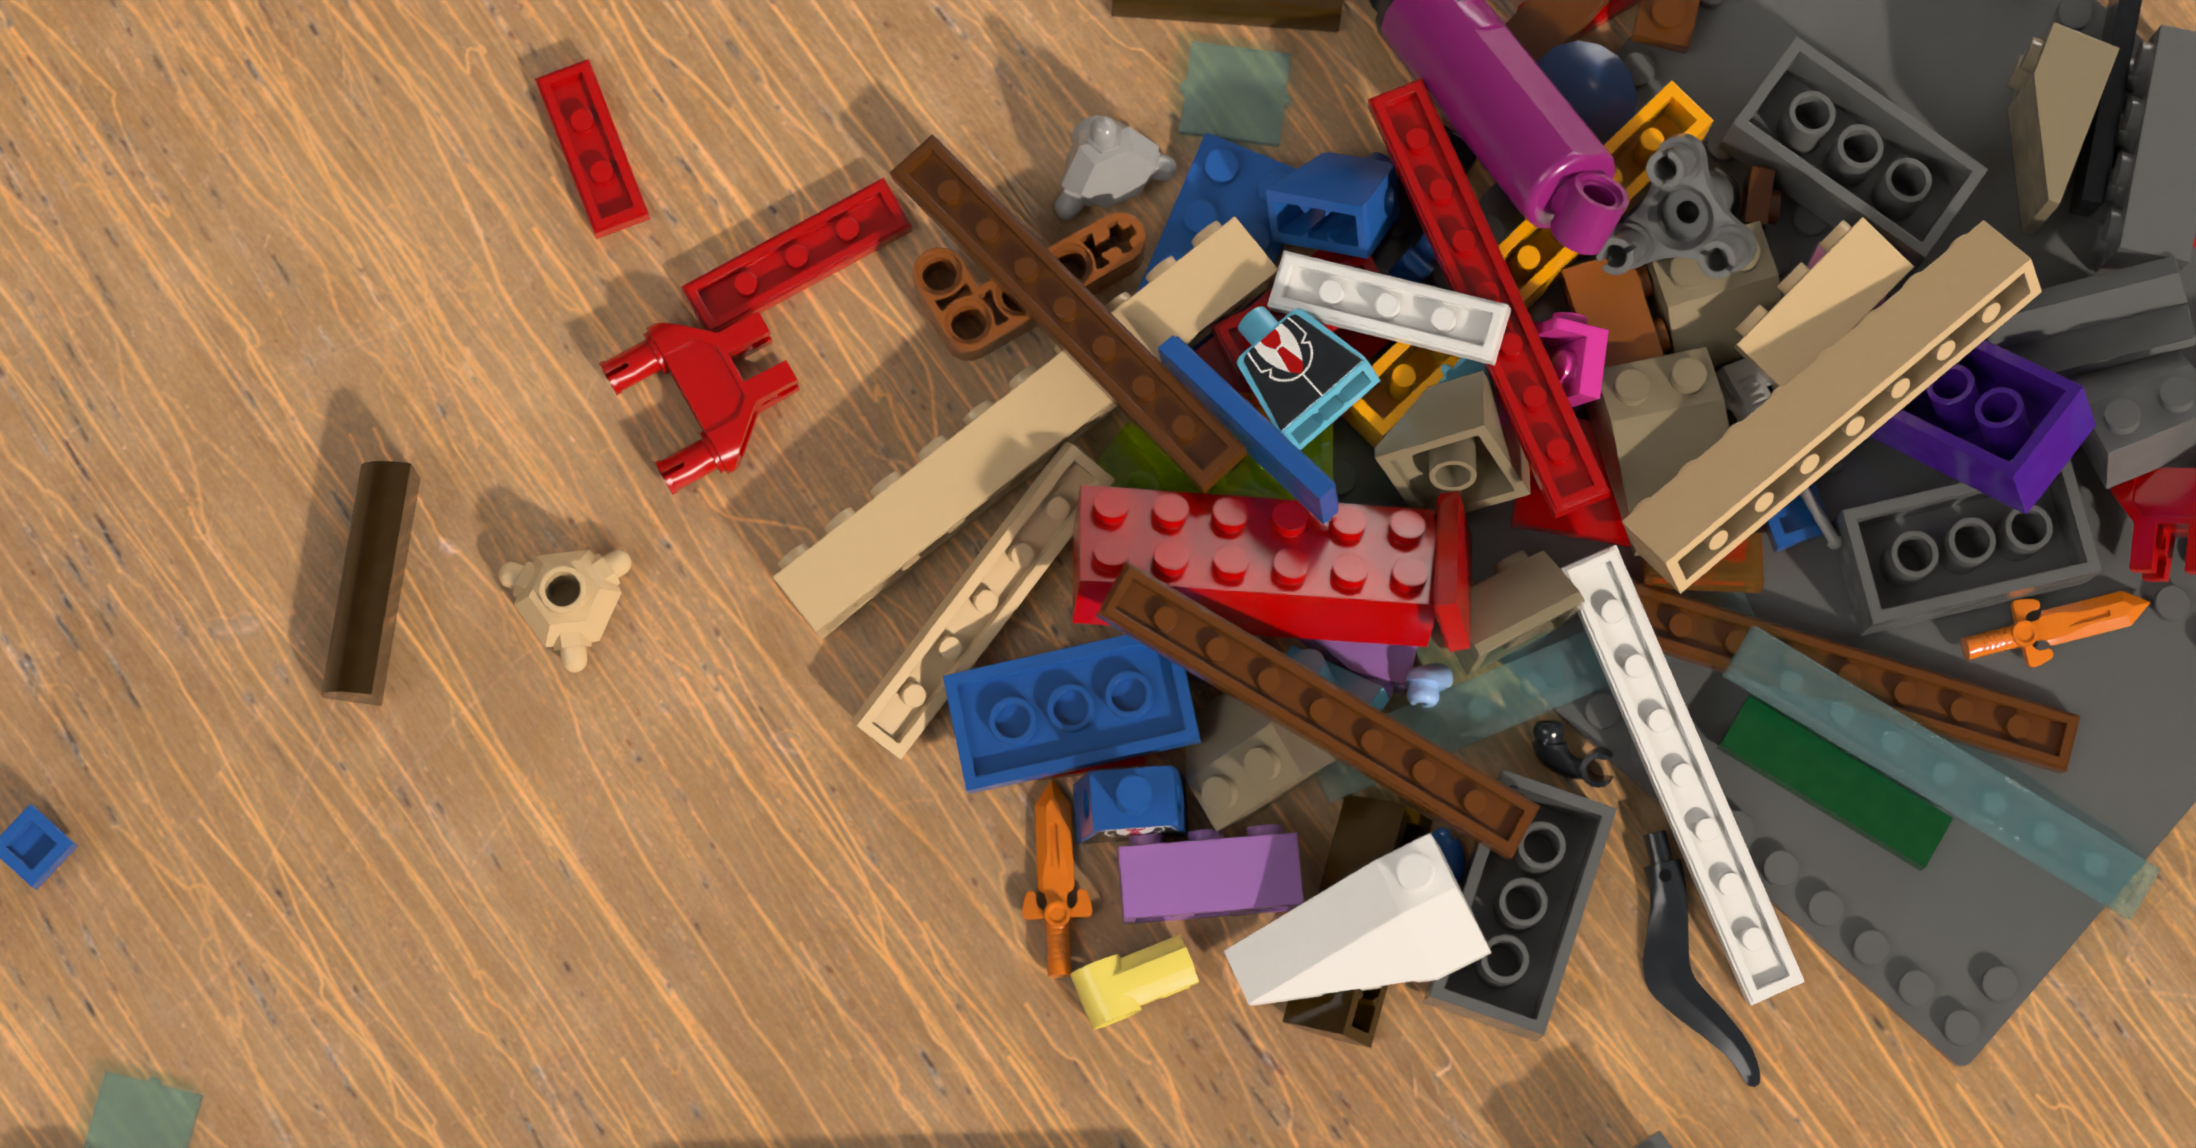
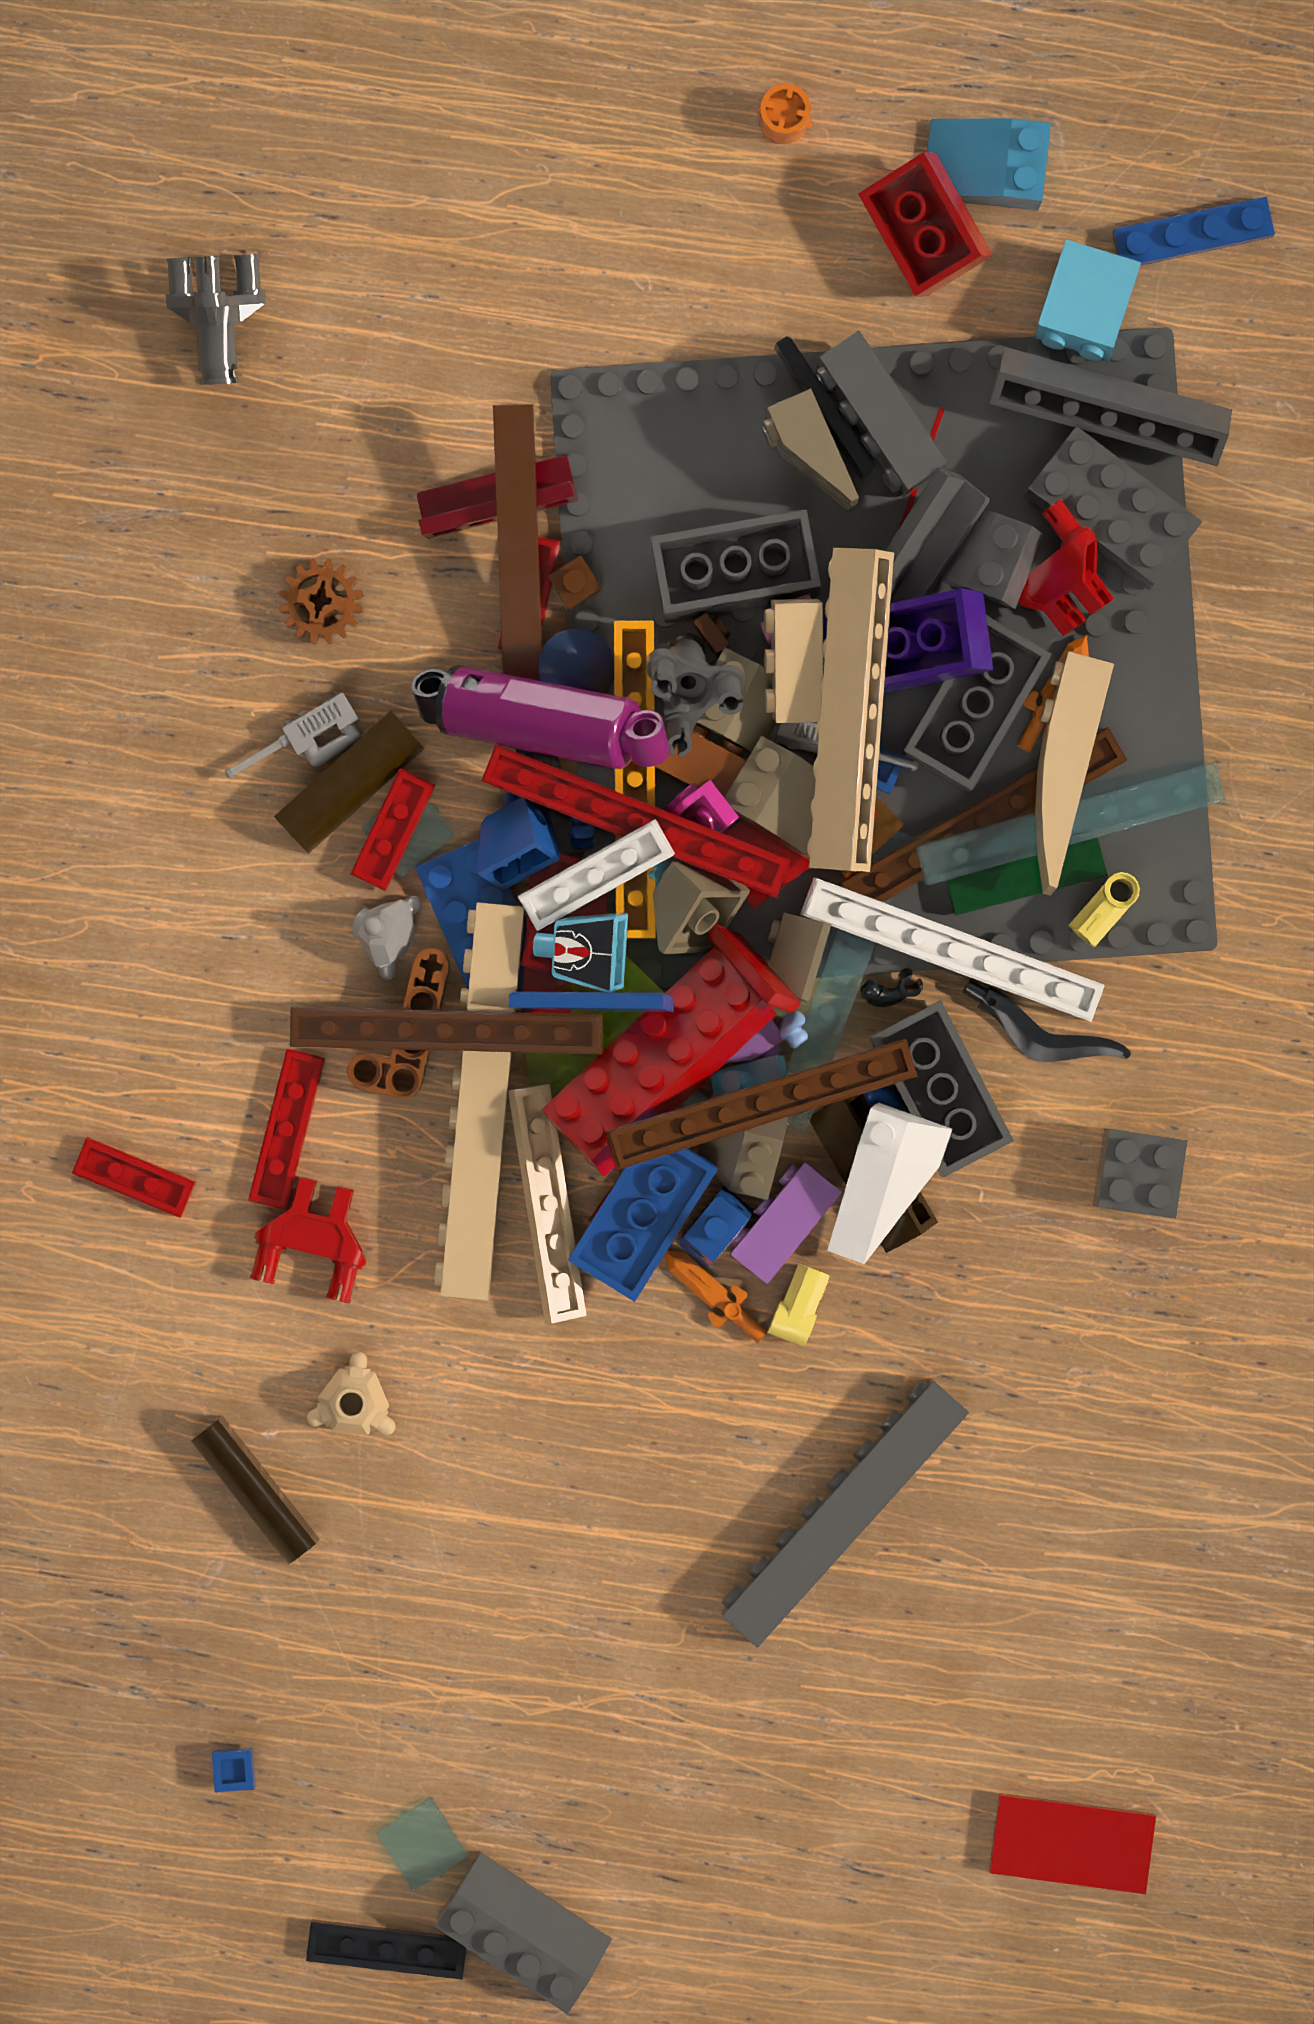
camera: 45 degrees left, 10 degrees up
none -> red tile [350,768,436,891]
none -> tan slope [1035,651,1114,896]
none -> light yellow piece [1068,872,1140,948]

